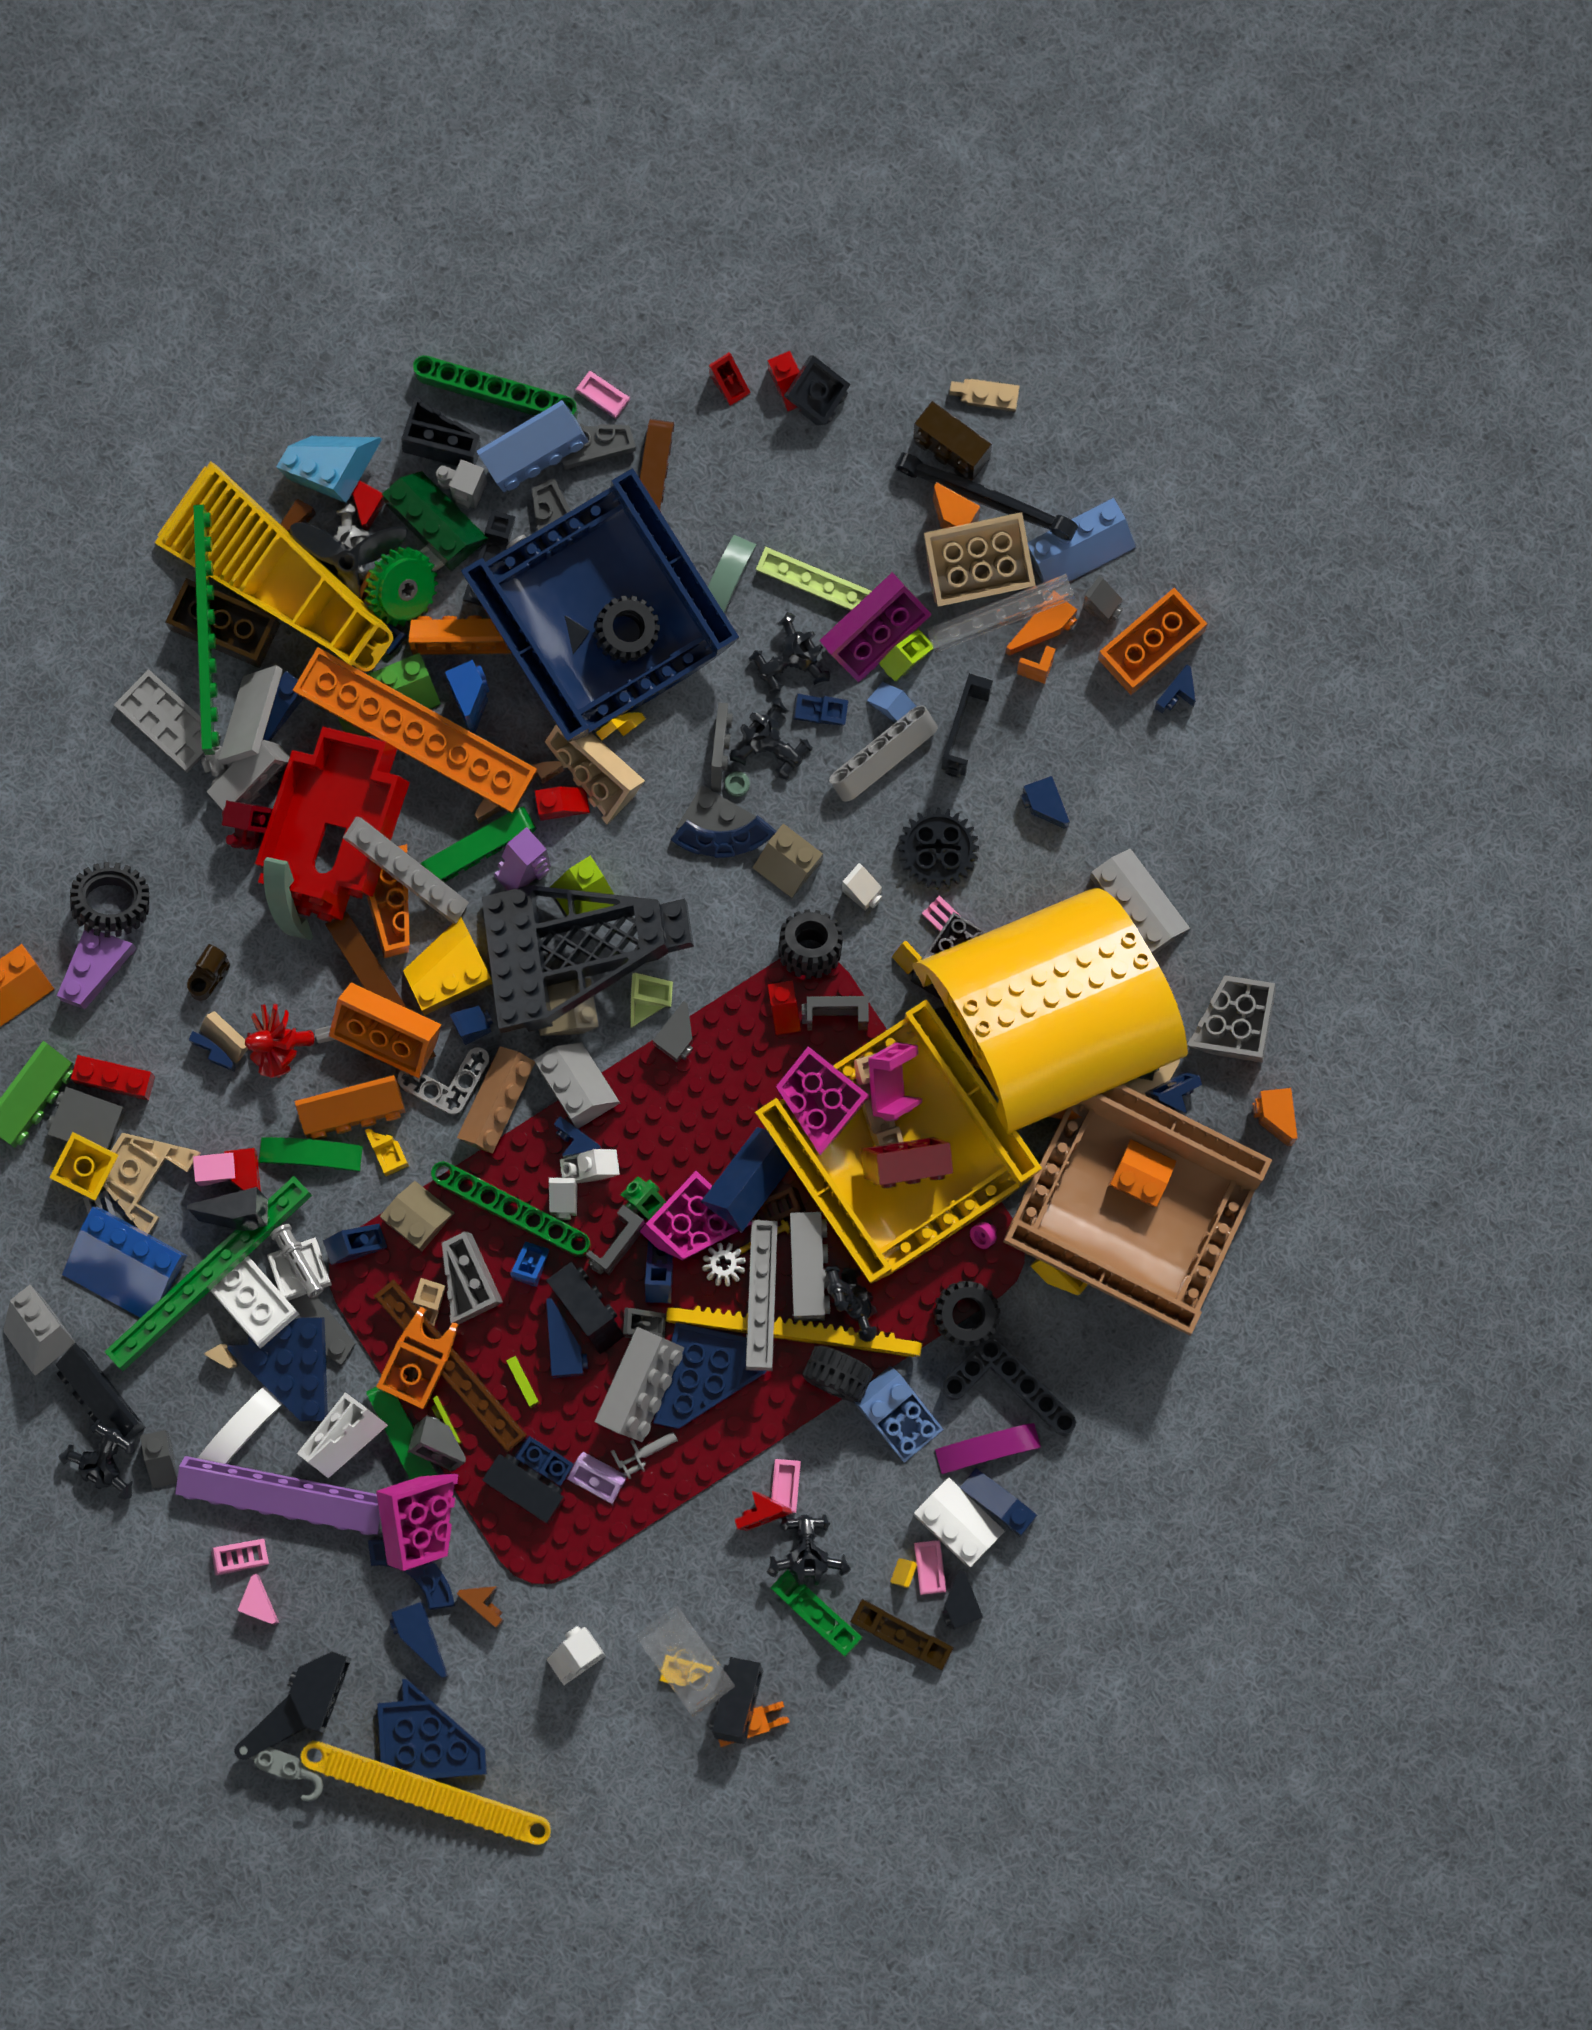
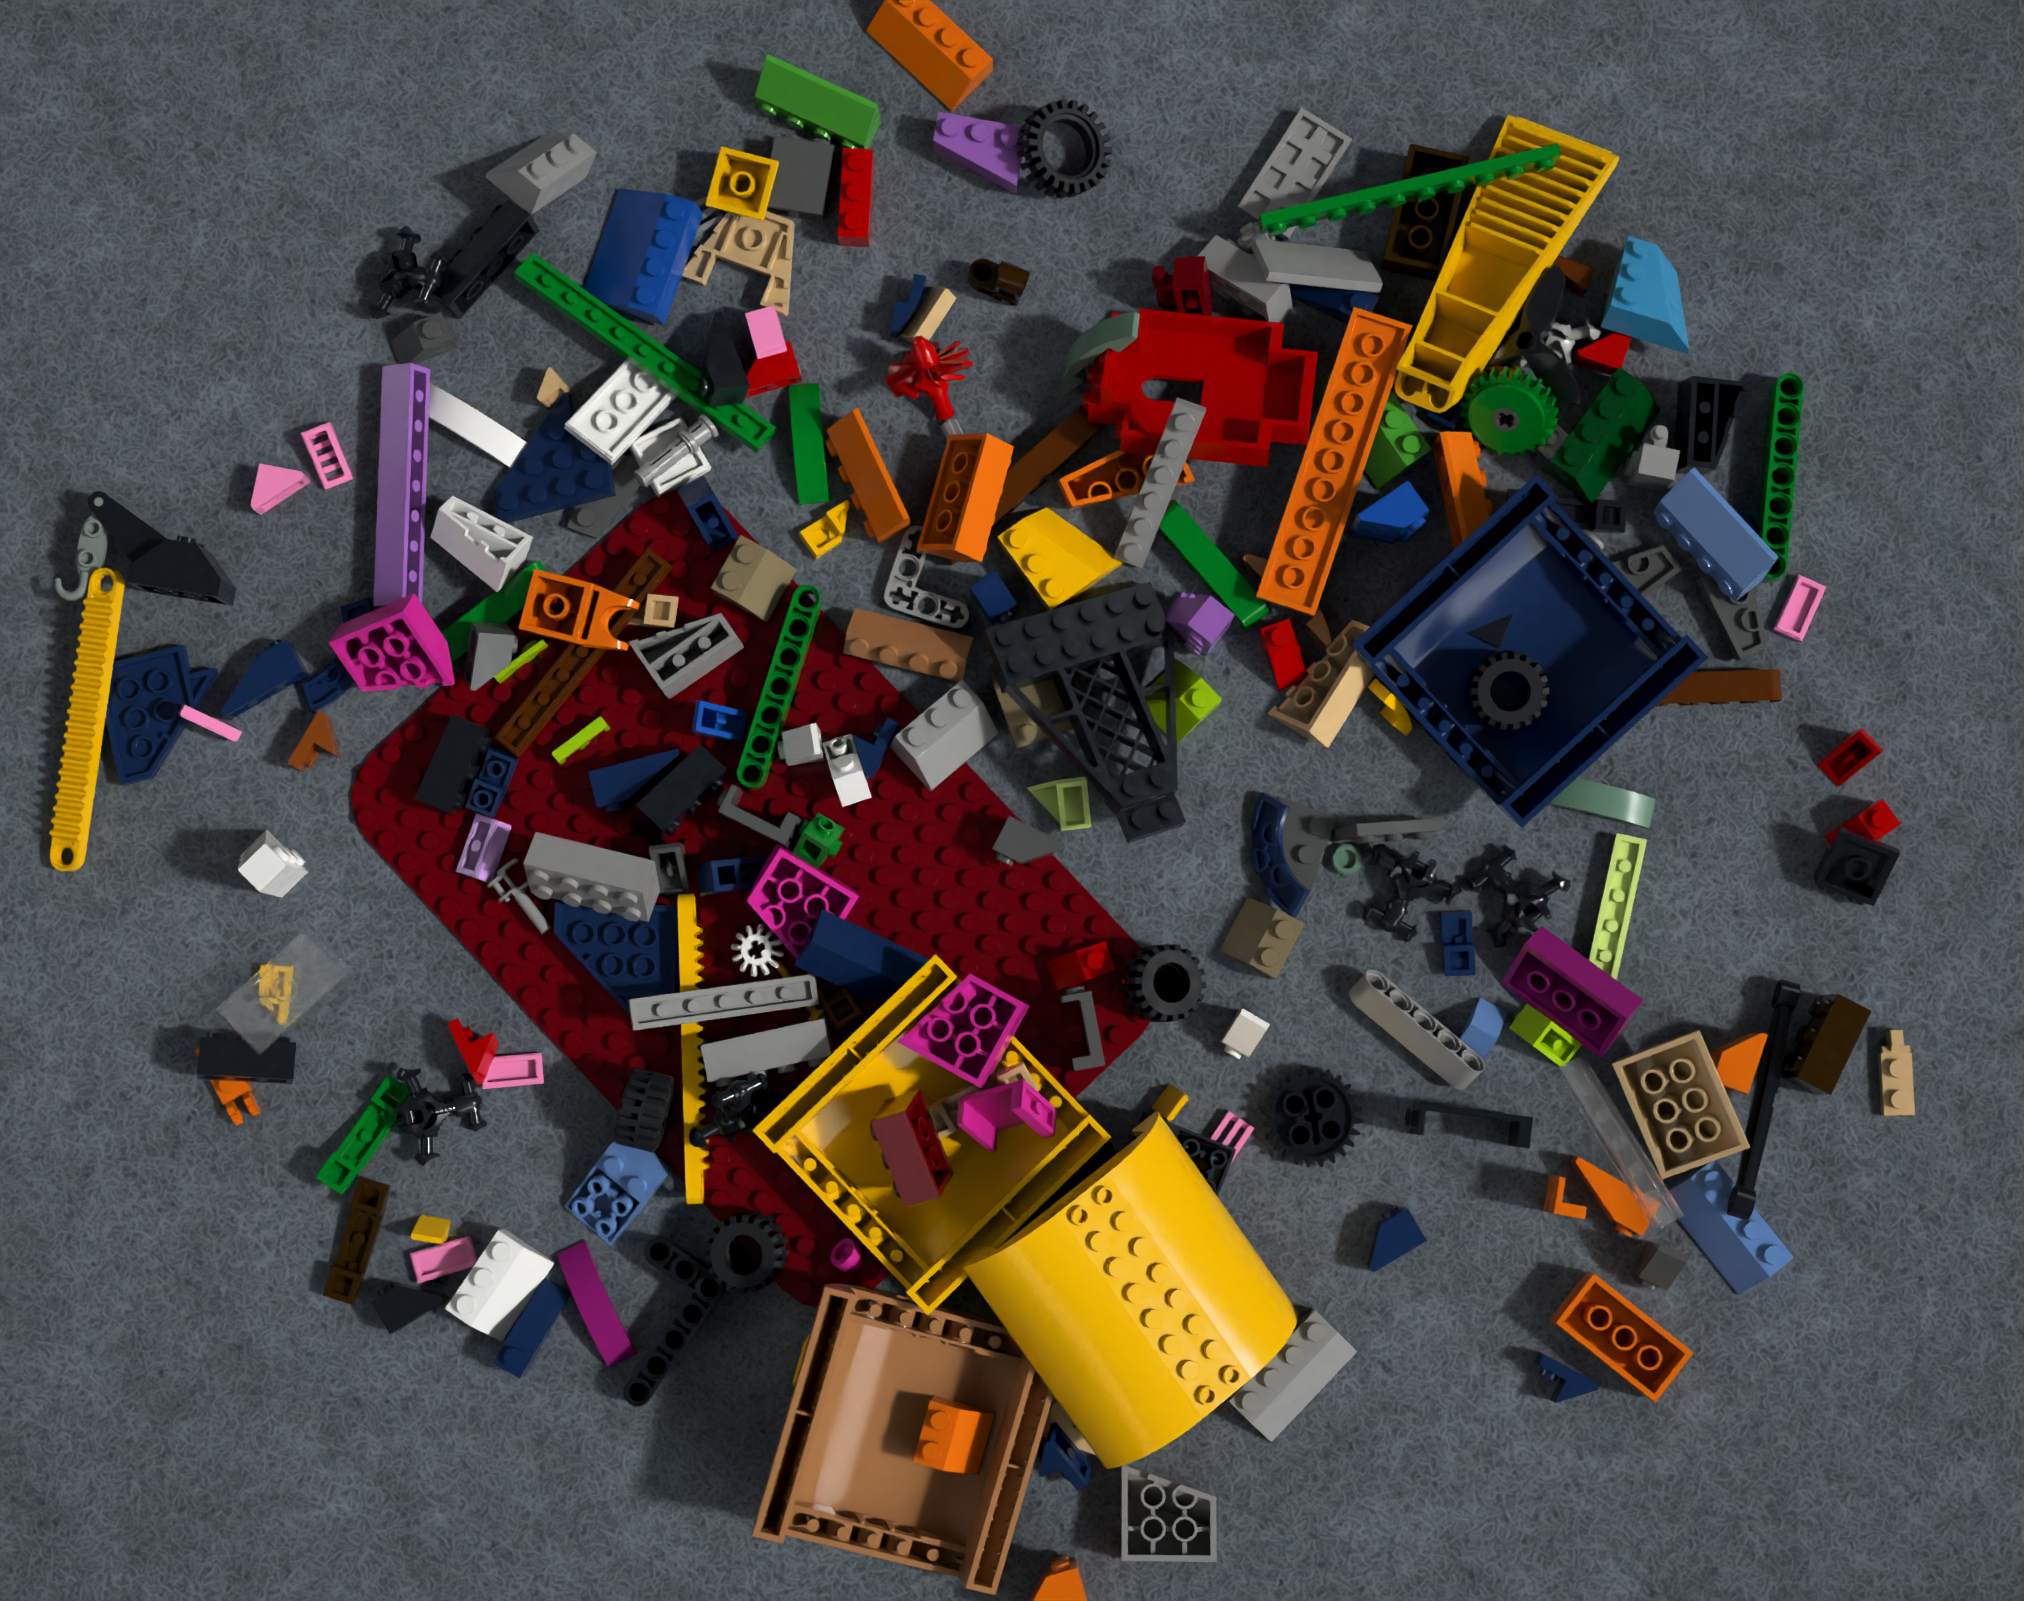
camera: 80 degrees right, 5 degrees up
none -> bright pink tile [178,704,242,742]

